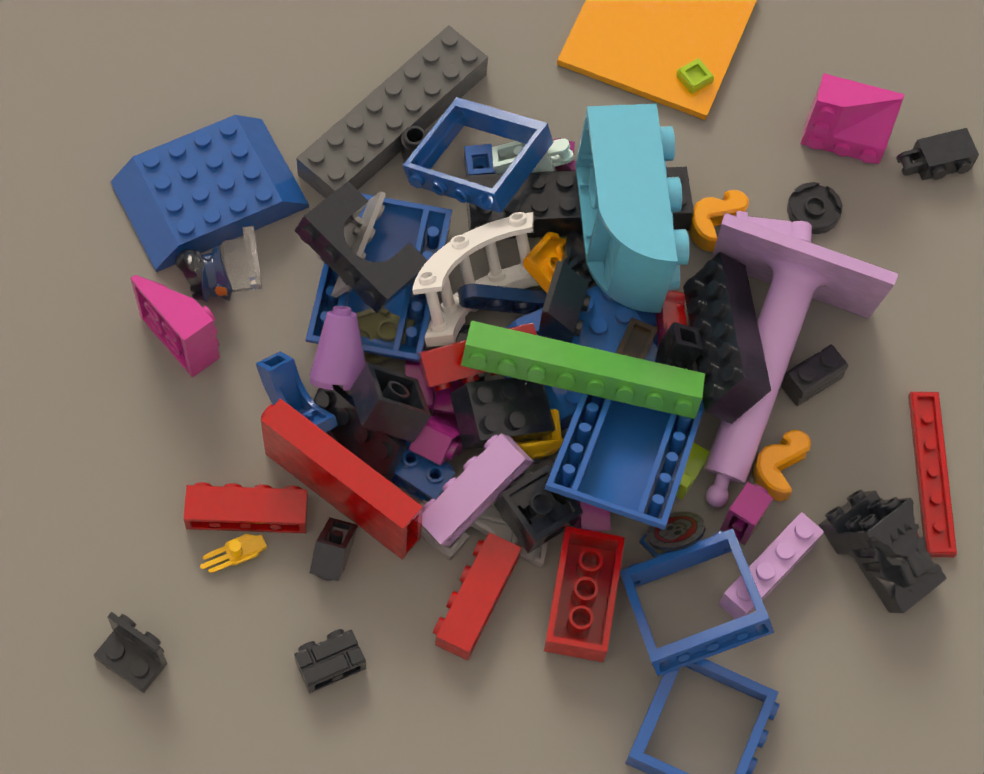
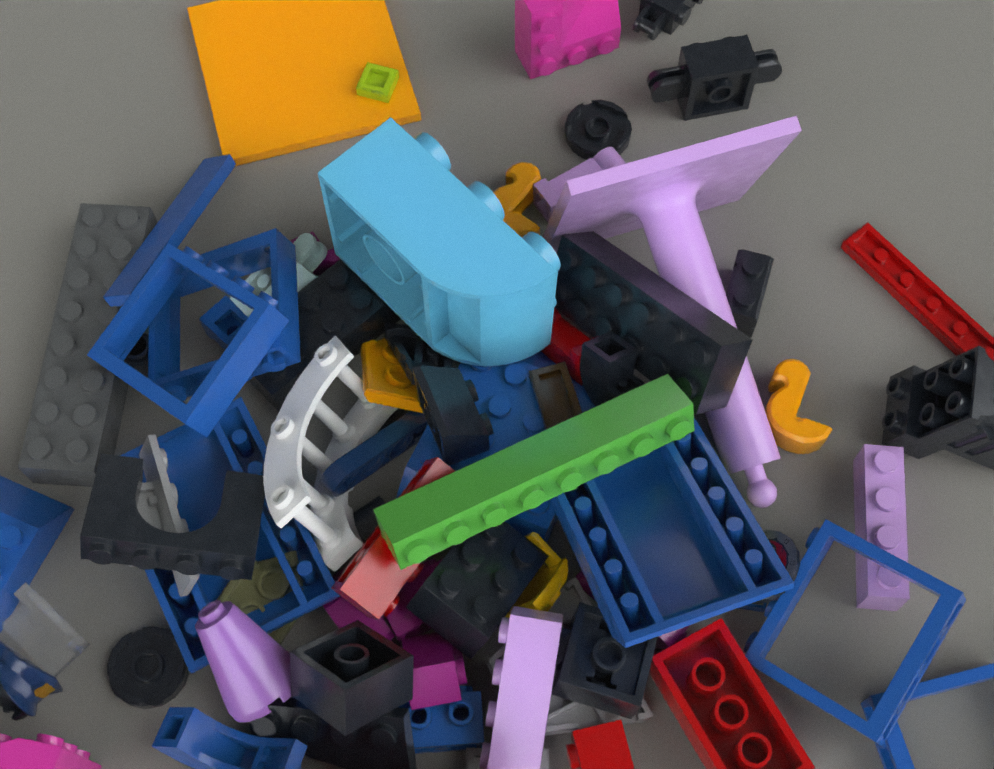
camera: 30 degrees left, 0 degrees up
magenta brick [720,482,773,546] -> none
none -> blue window [87,243,290,437]
none -> blue tile [103,154,236,307]
none -> black tile [107,626,190,709]
none -> black brick [647,35,782,121]

